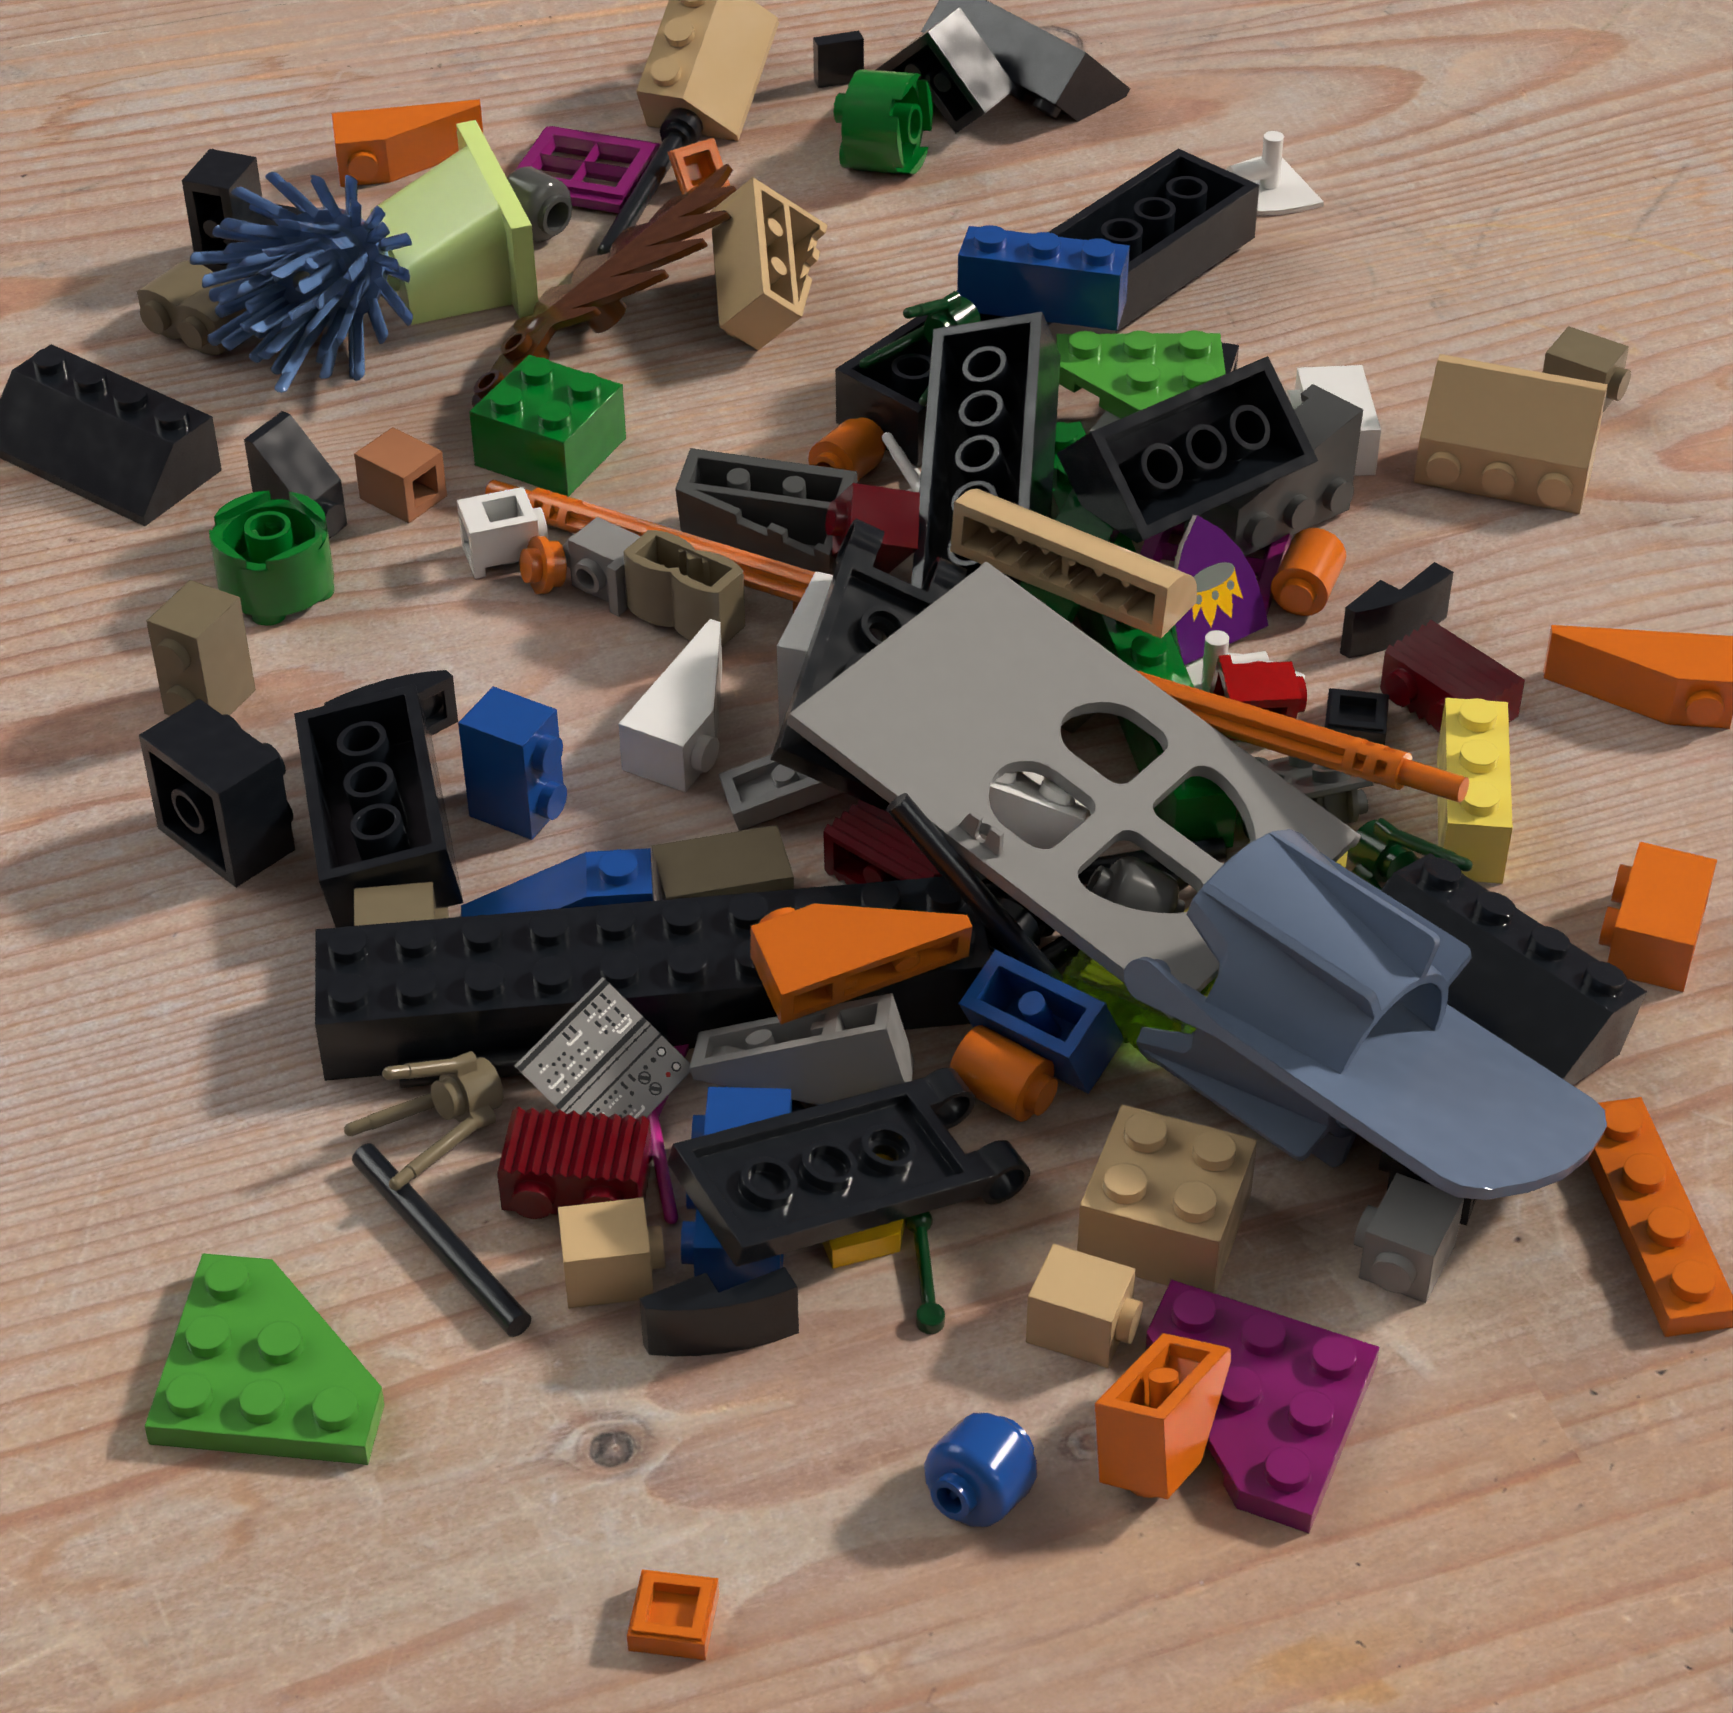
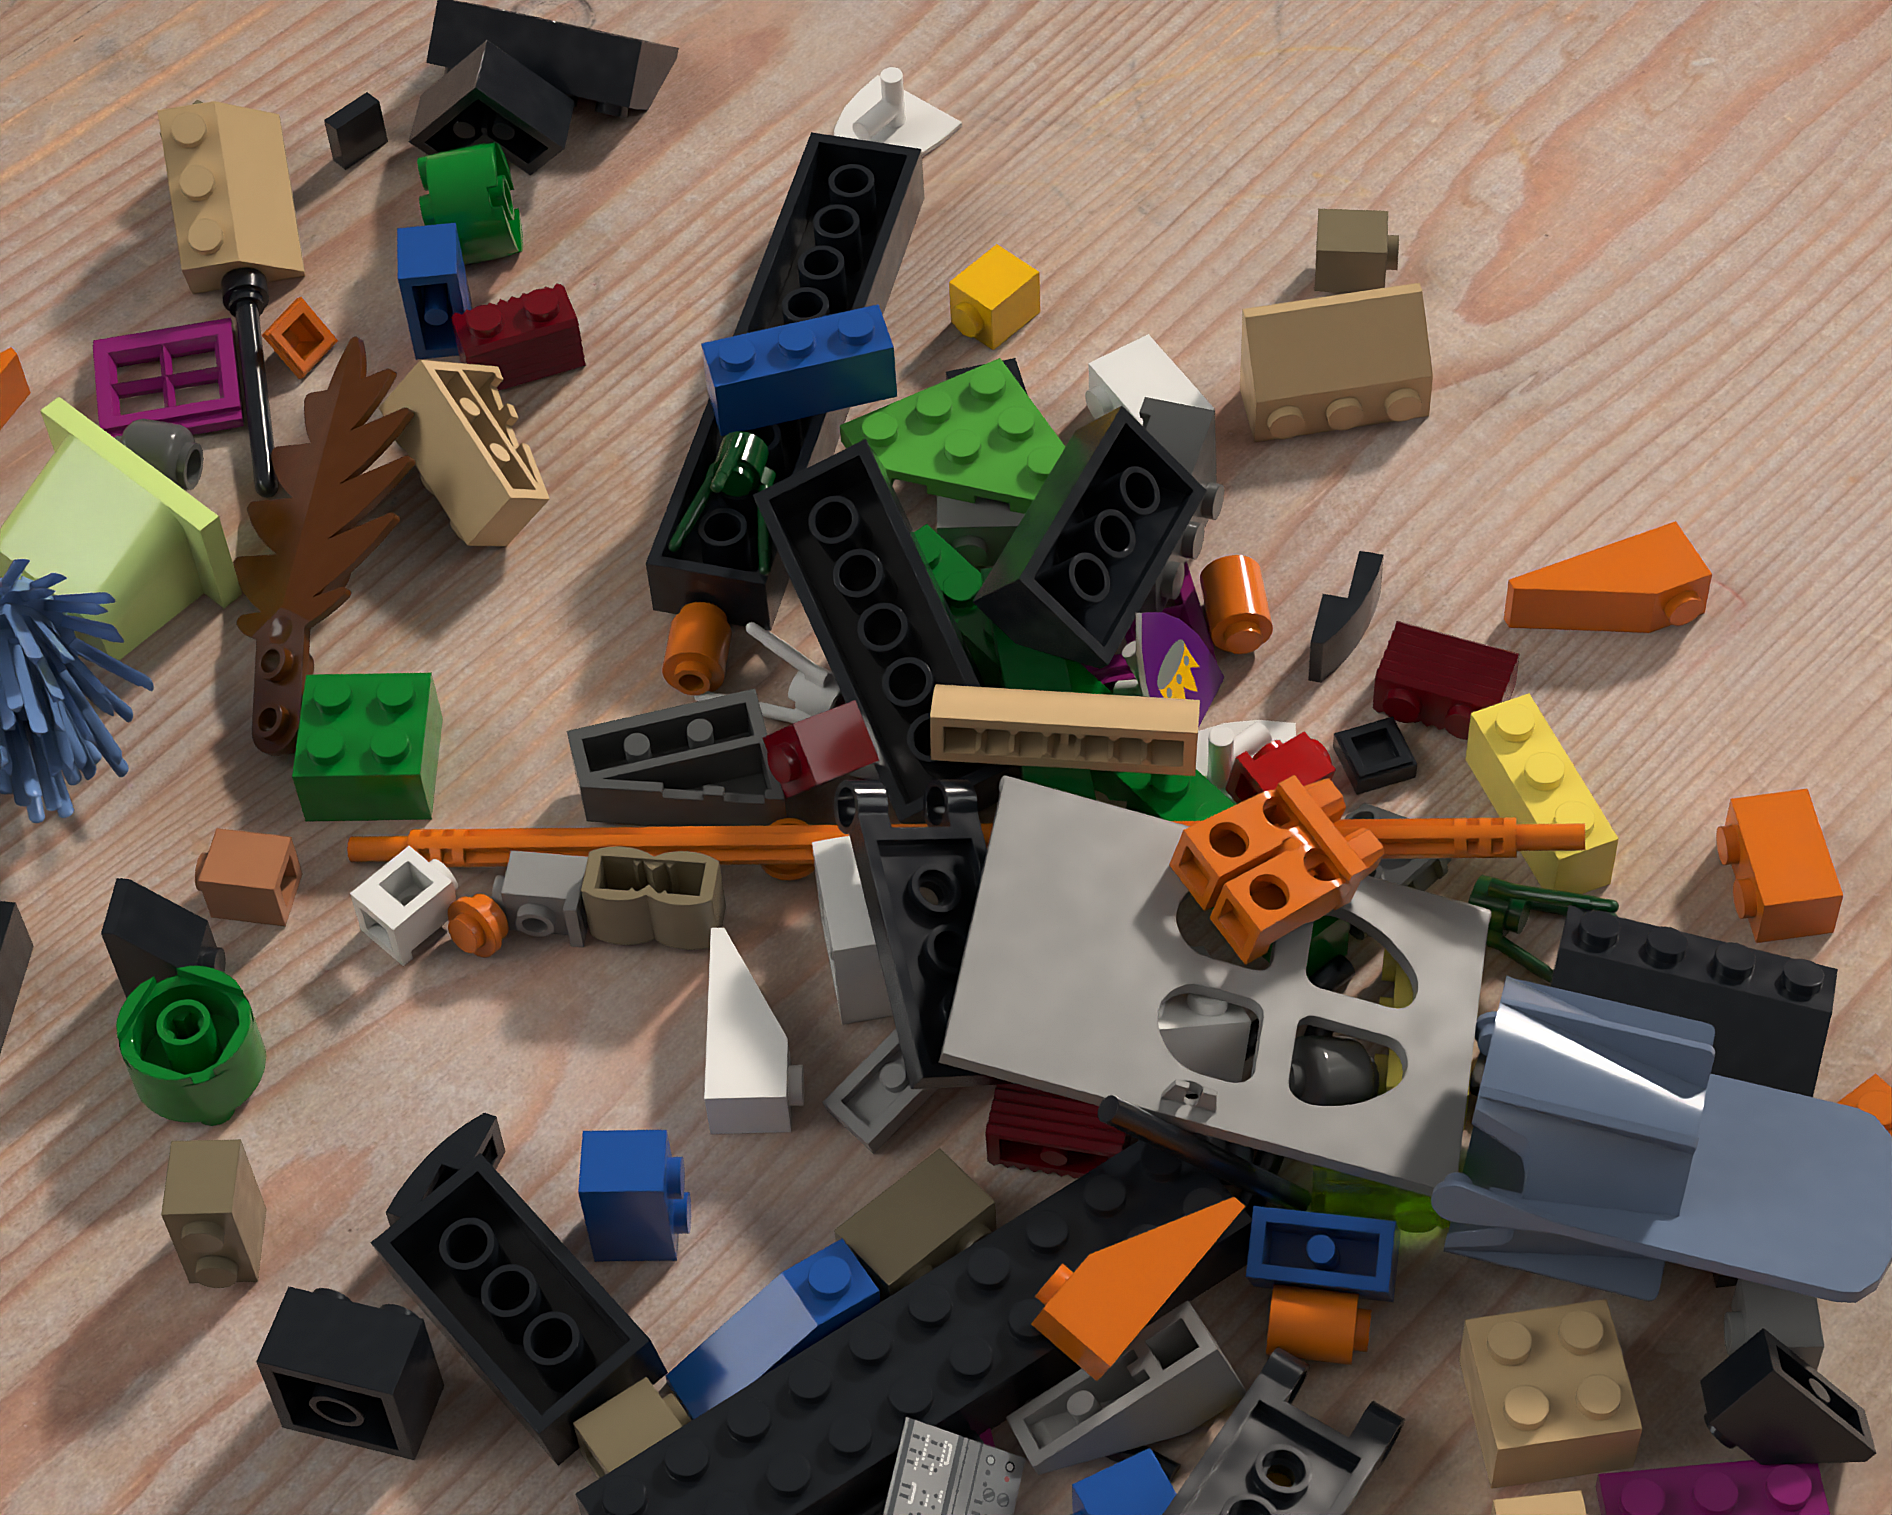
camera: 25 degrees left, 10 degrees up
none -> blue brick [397,223,472,360]
none -> dark red brick [451,283,586,391]
none -> yellow brick [949,244,1041,350]
none -> orange hips [1169,775,1385,965]
none -> black slope [1700,1328,1876,1465]

